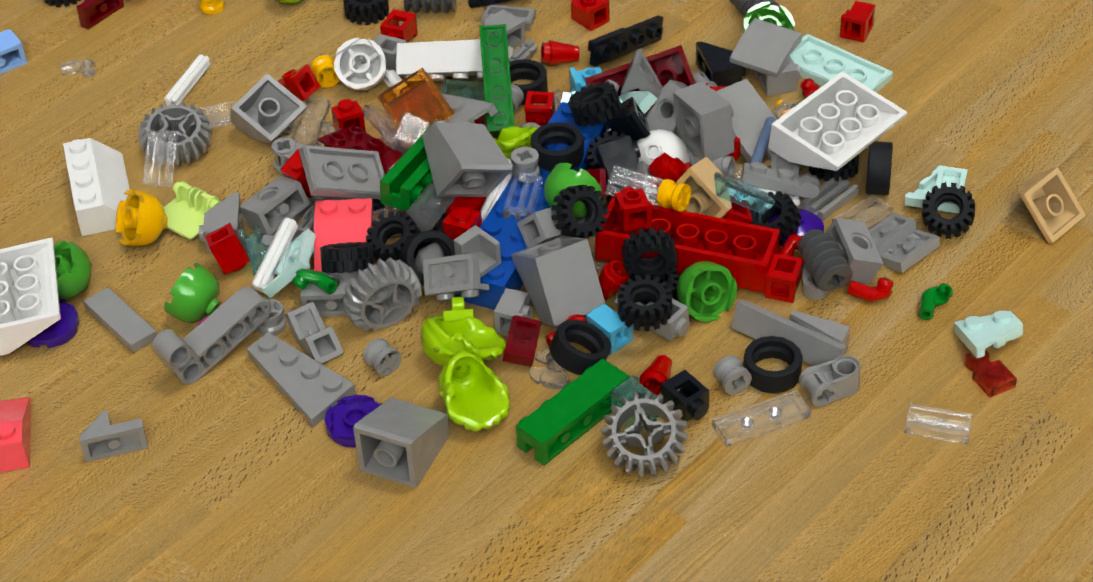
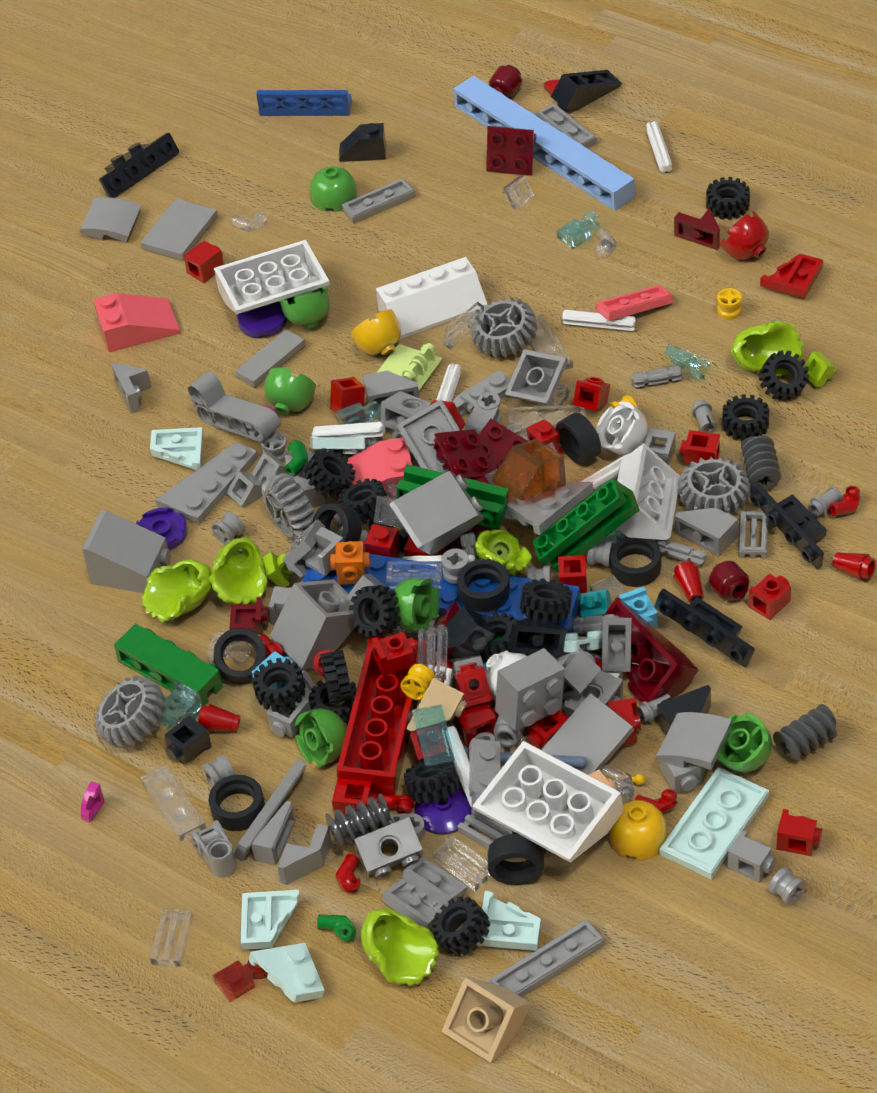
camera: 85 degrees right, 5 degrees up
clear tile [394,112,430,146] -> none
none -> dark pink tile [81,781,105,822]
none -> light aqua wing [150,427,204,470]
none -> light aqua wing [241,890,300,950]
none -> light grey slope [278,824,332,885]
none -> orange brick [330,541,370,585]
none -> lime piece [361,908,439,986]
none -> dark red hinge [433,429,495,479]
none -> white axle [436,363,461,402]
none -> light grey hinge [452,370,511,416]
none -> light grey tile [488,919,605,997]
none -> black tyre [556,413,602,465]
none -> clear light blue plate [557,210,599,249]
none -> coral tile [596,285,673,321]
none -> light grey axle [632,365,682,388]
none -> clear light blue plate [664,344,711,379]
none -> light grey gear [678,456,750,514]
none -> light grey pin [692,400,717,433]
none -> dark red head [709,561,750,601]
none -> light grey brick [728,830,776,883]
none -> light grey wheel [768,867,806,906]

